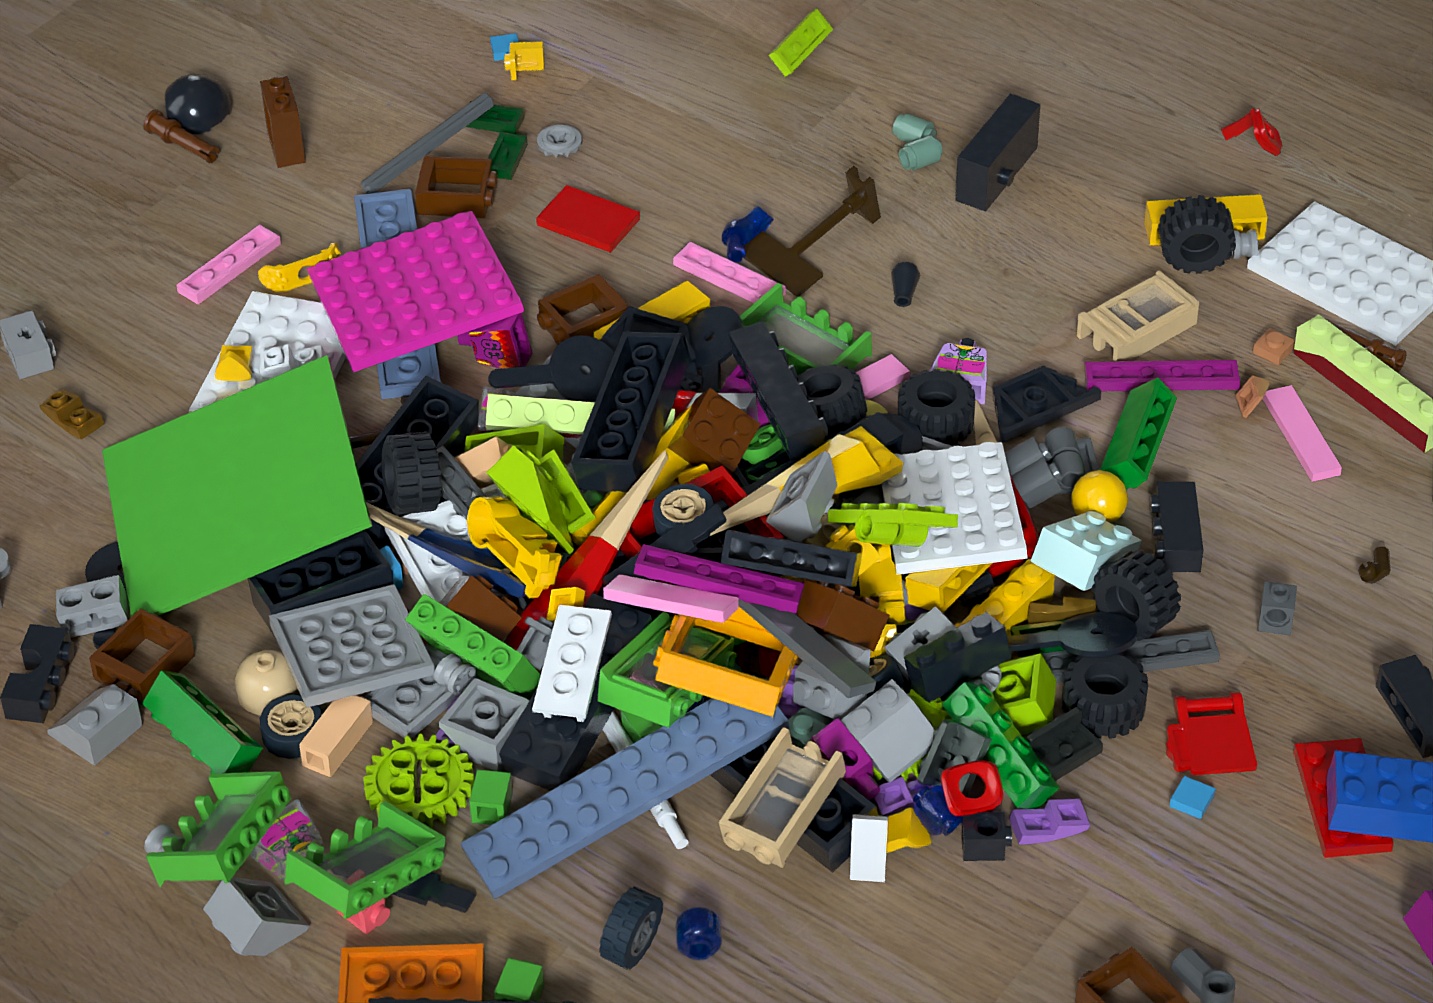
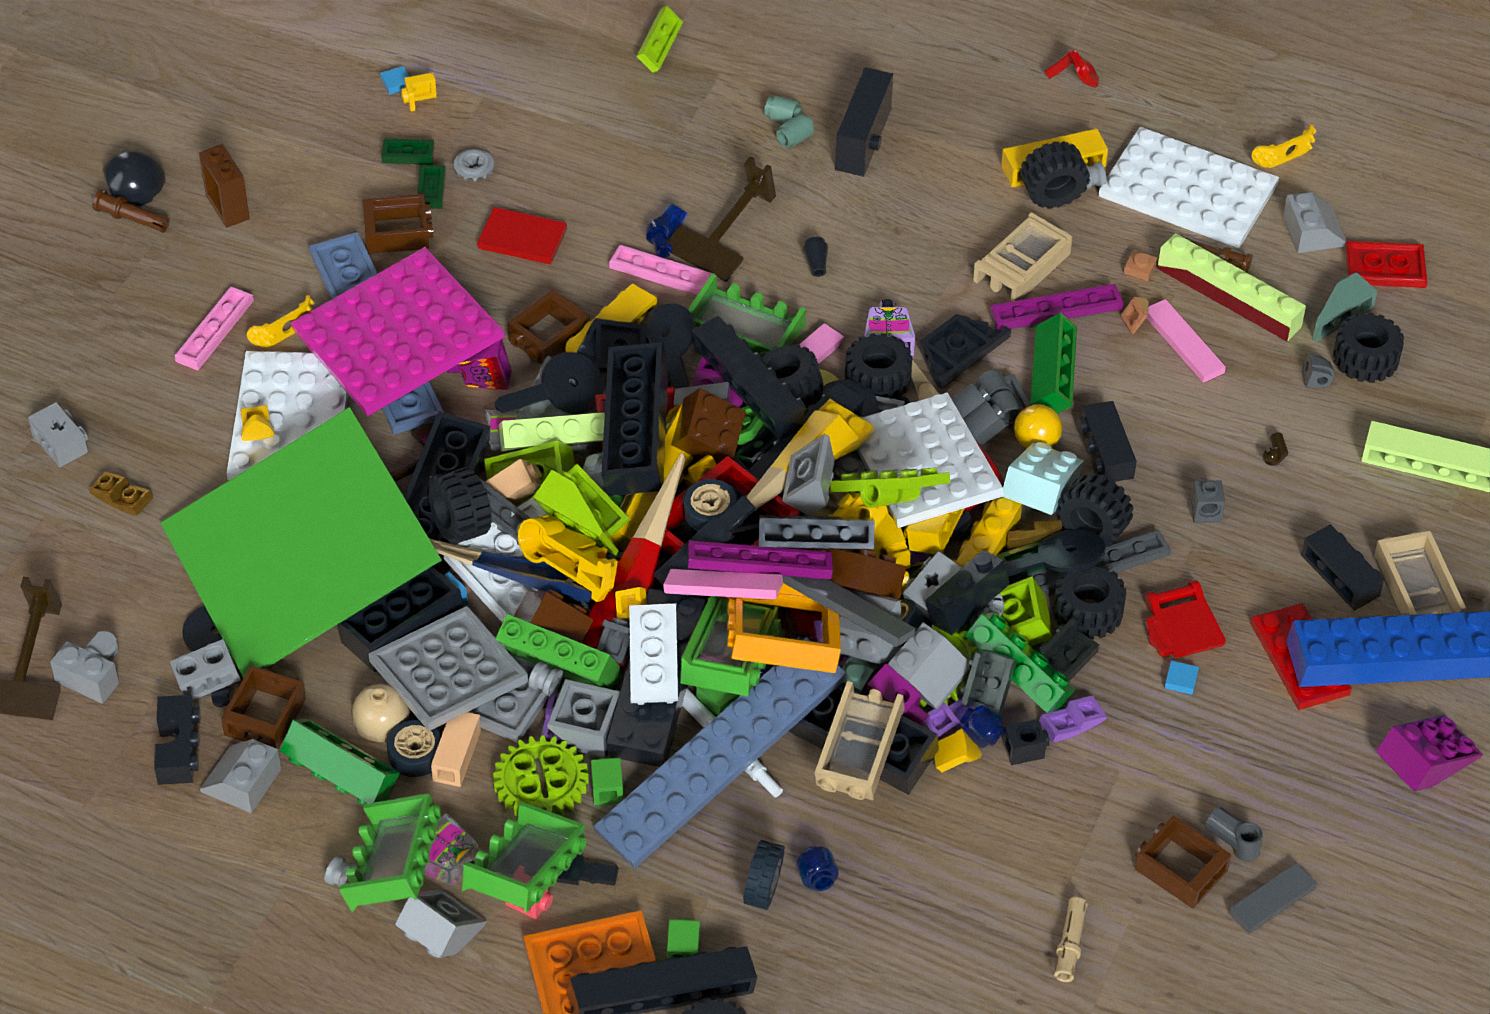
camera: 15 degrees left, 5 degrees up
white slope [260,344,325,378] -> none
dark grey axle [360,93,494,194] -> none
white slope [850,815,888,882] -> none
red piece [941,760,1004,816] -> none

